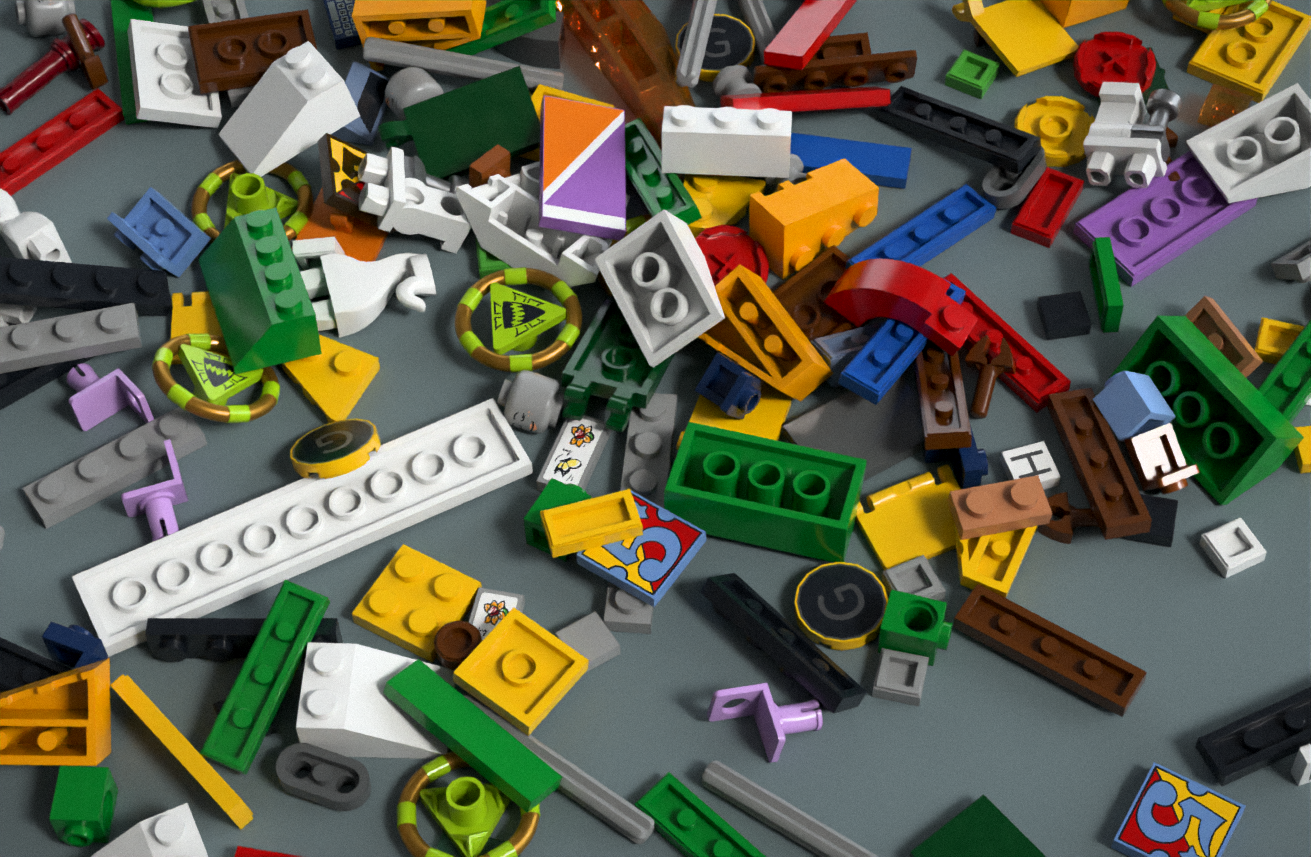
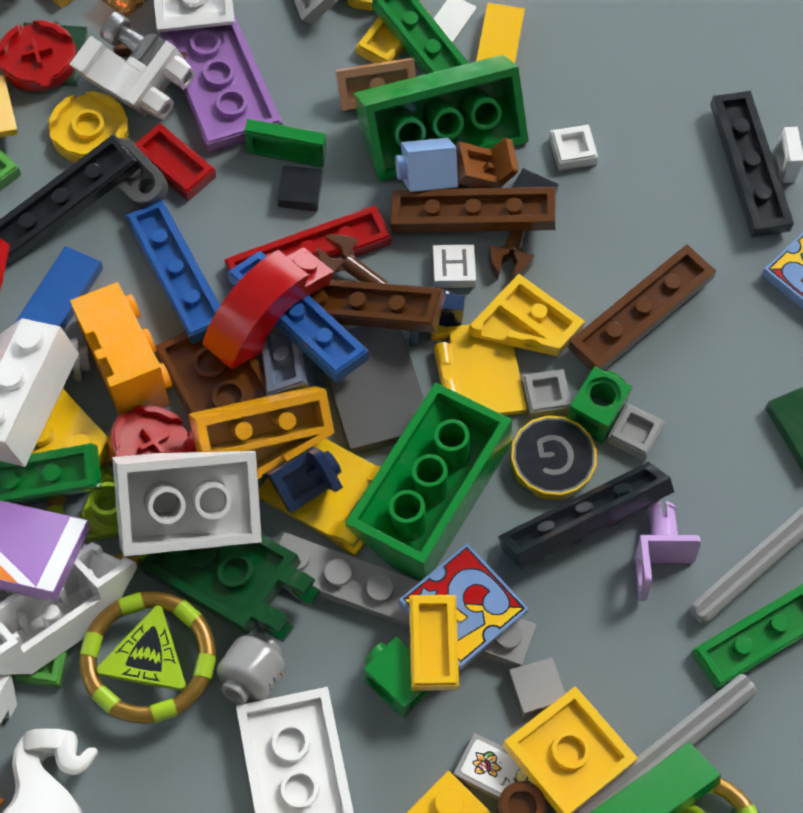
camera: 80 degrees left, 10 degrees up
tile [536,415,612,491] -> none
nougat plate [947,475,1052,540] -> none

